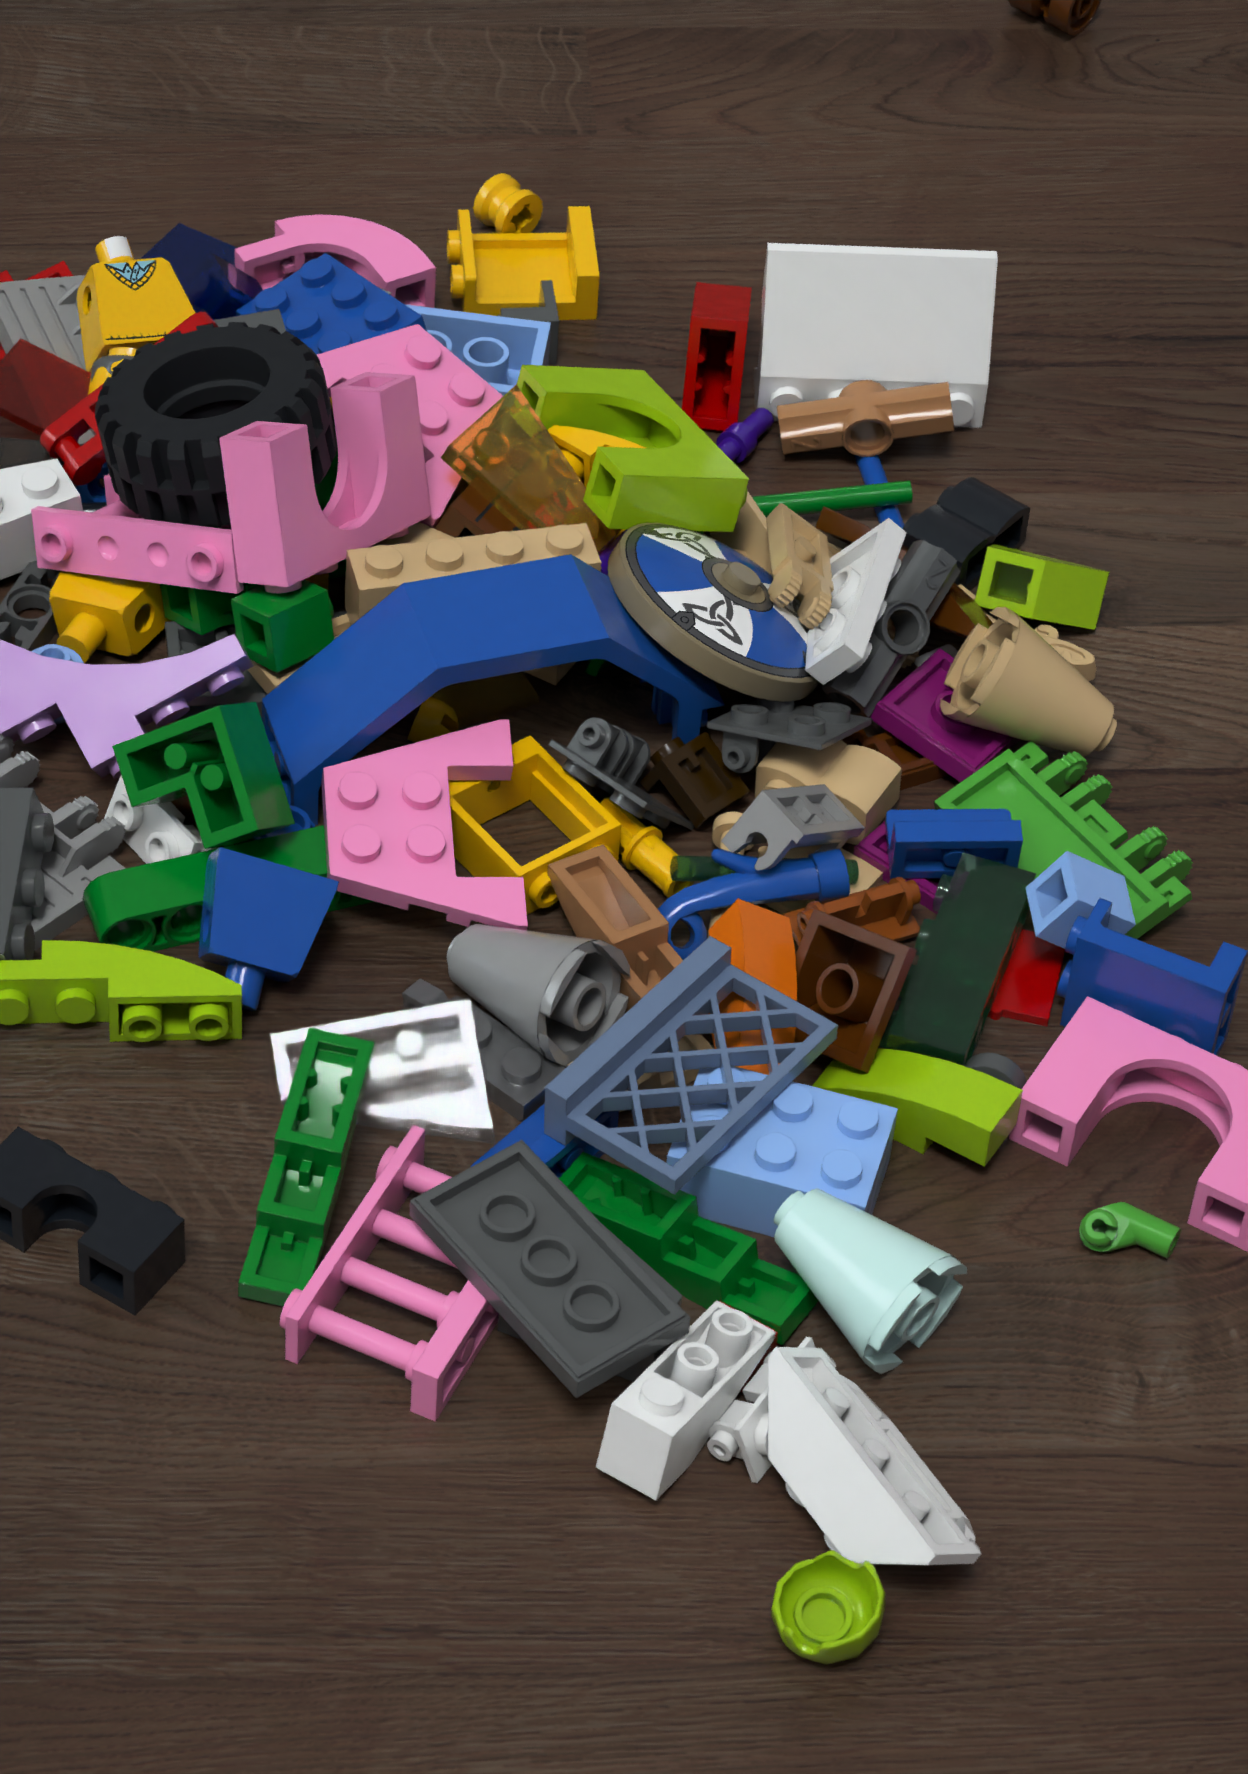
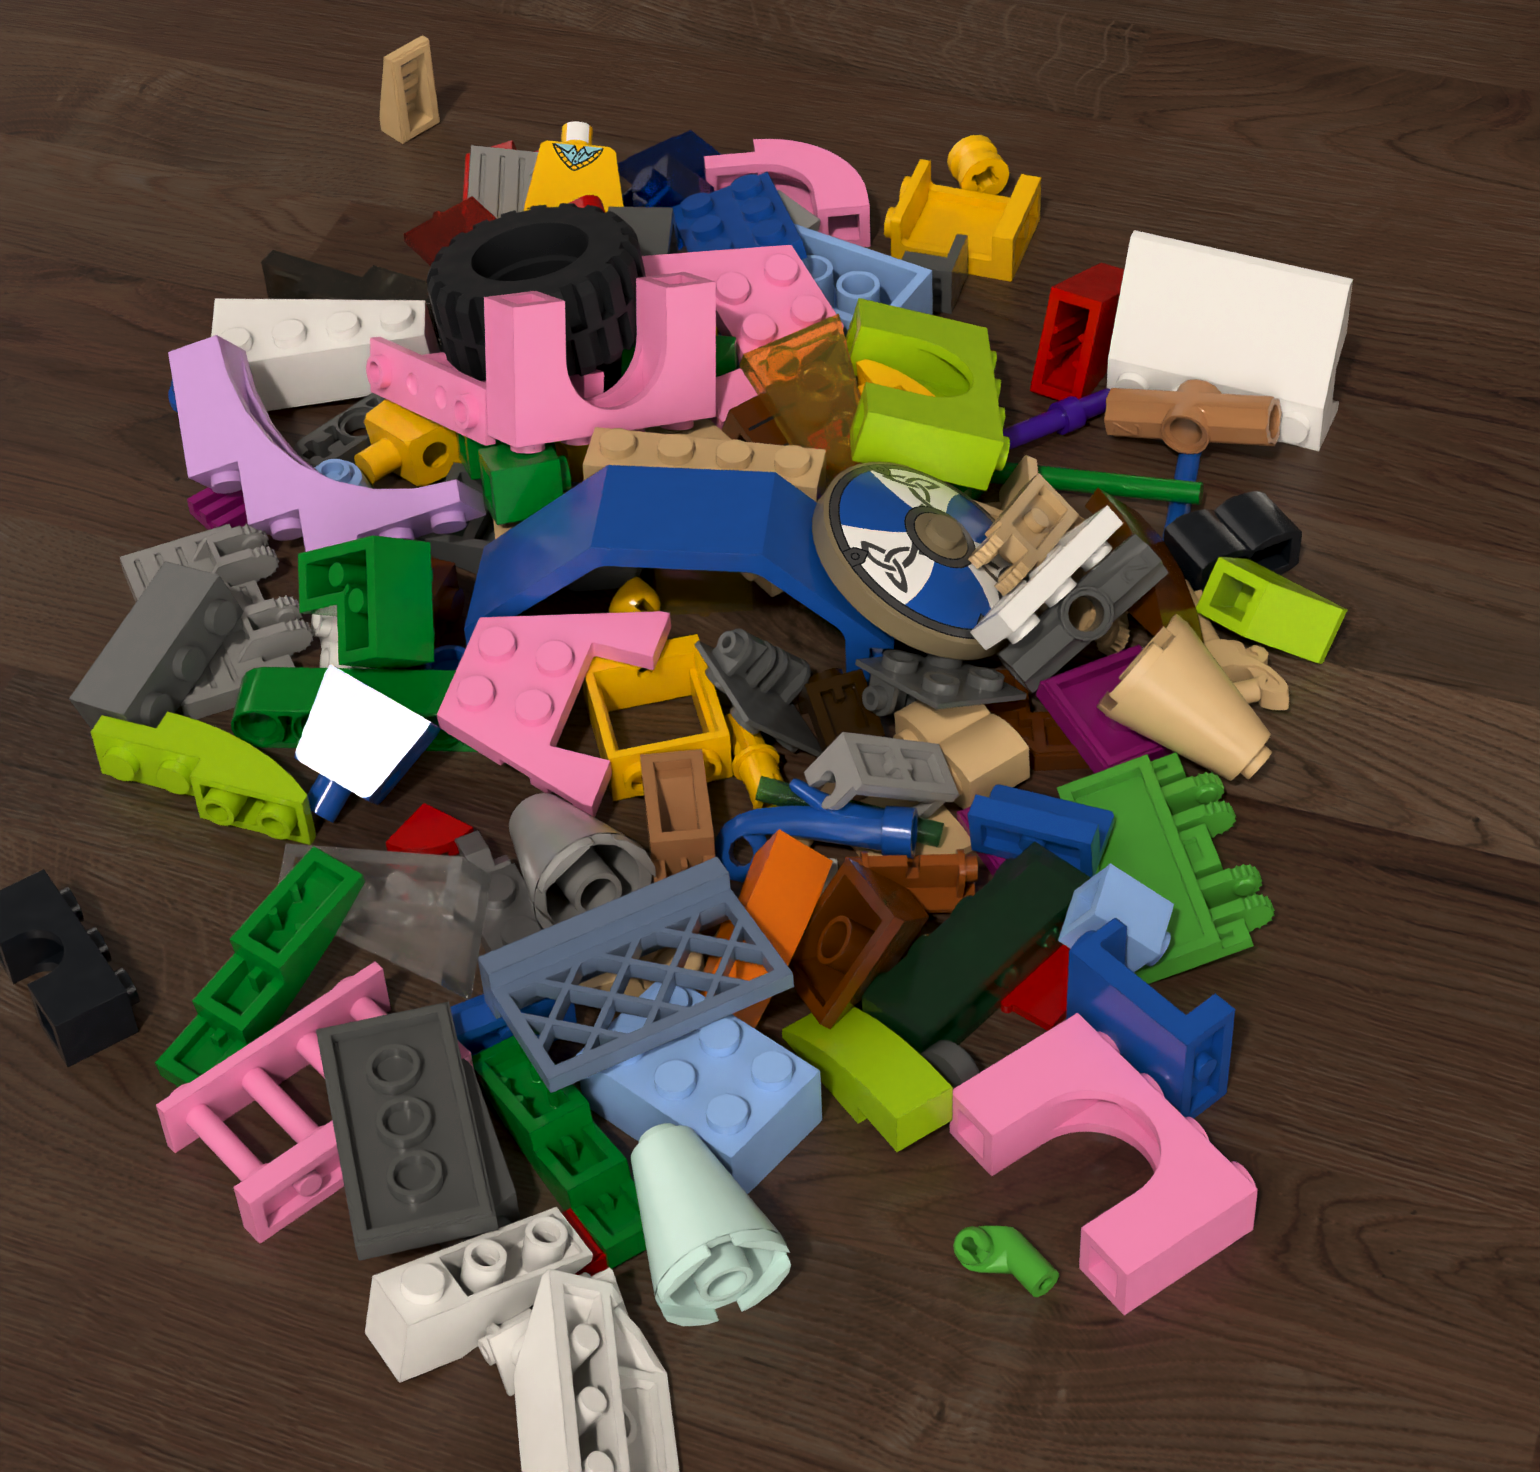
camera: 30 degrees right, 0 degrees up
none -> red tile [386,803,474,863]

